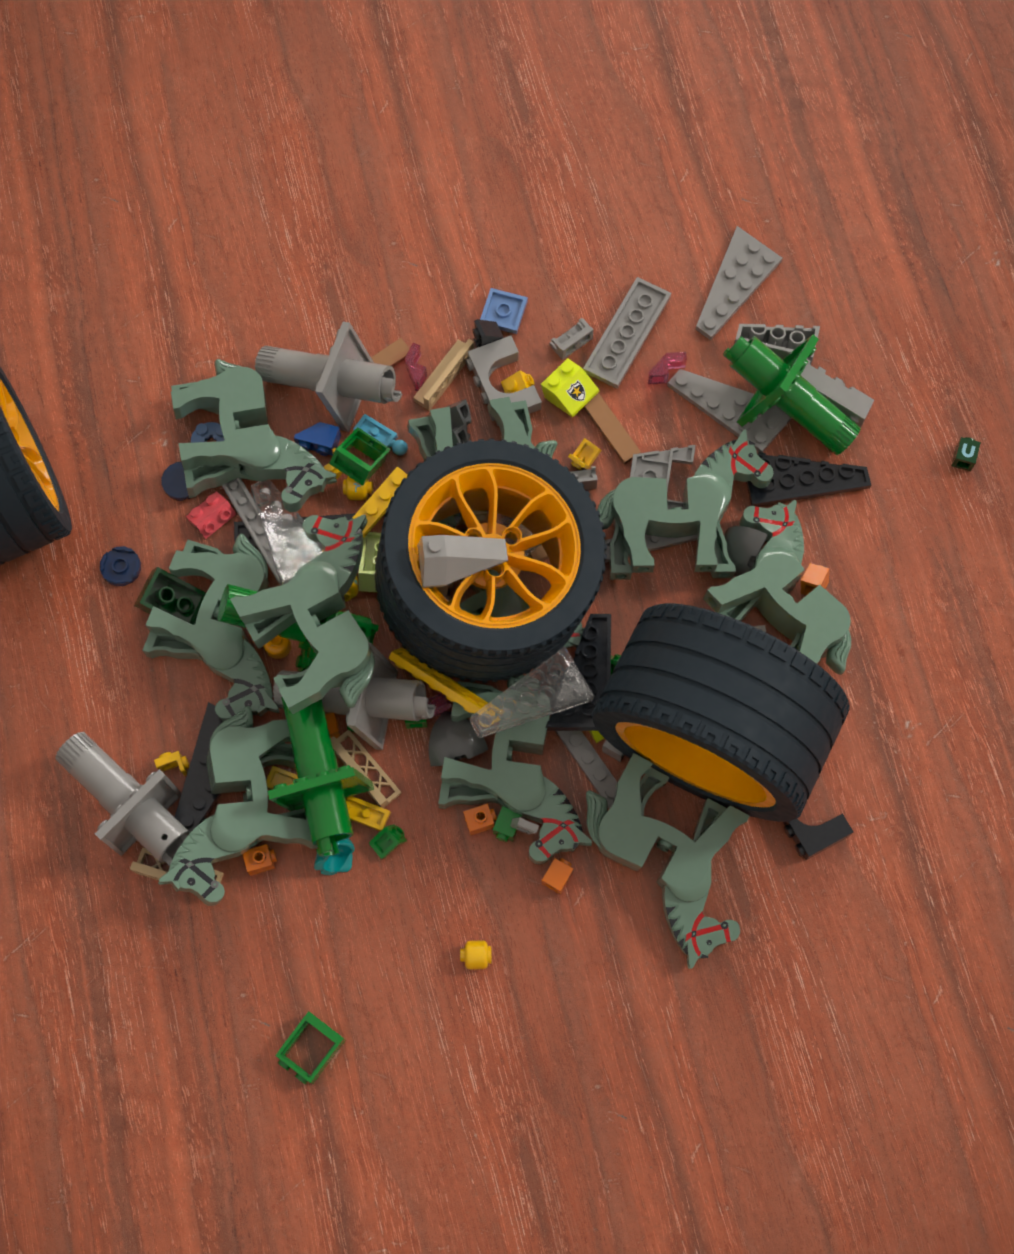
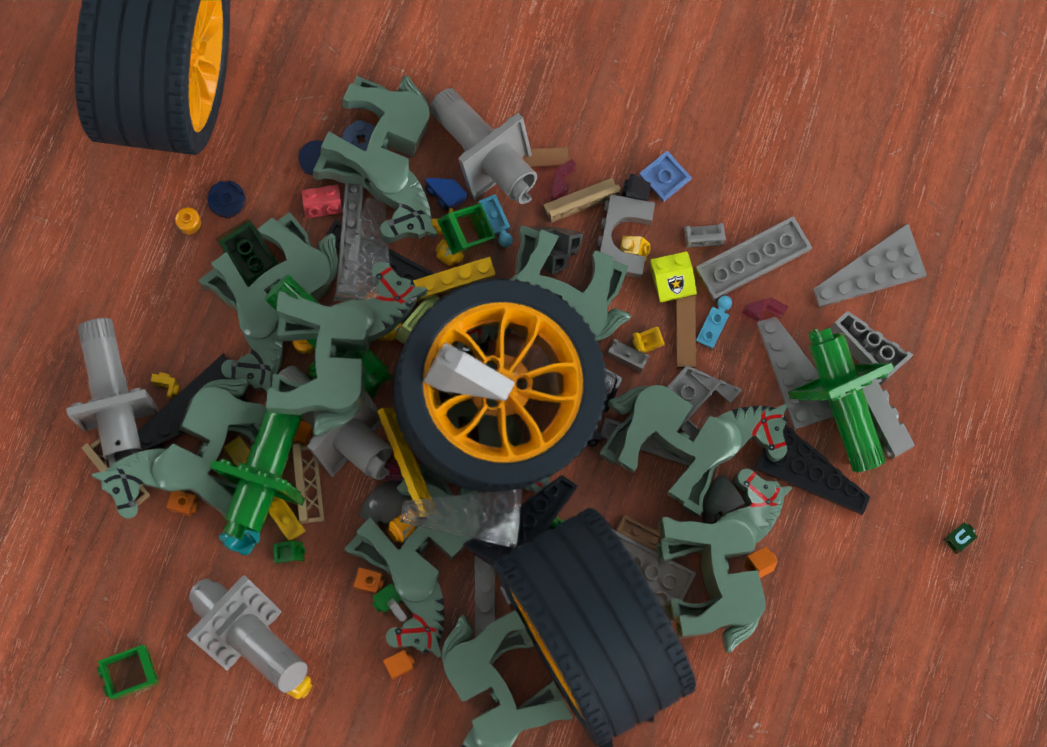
camera: 25 degrees right, 5 degrees up
none -> light orange head [175,207,201,235]
none -> light grey piece [187,575,308,692]
none -> light orange head [387,514,418,543]
none -> medium azure plate [696,296,732,350]

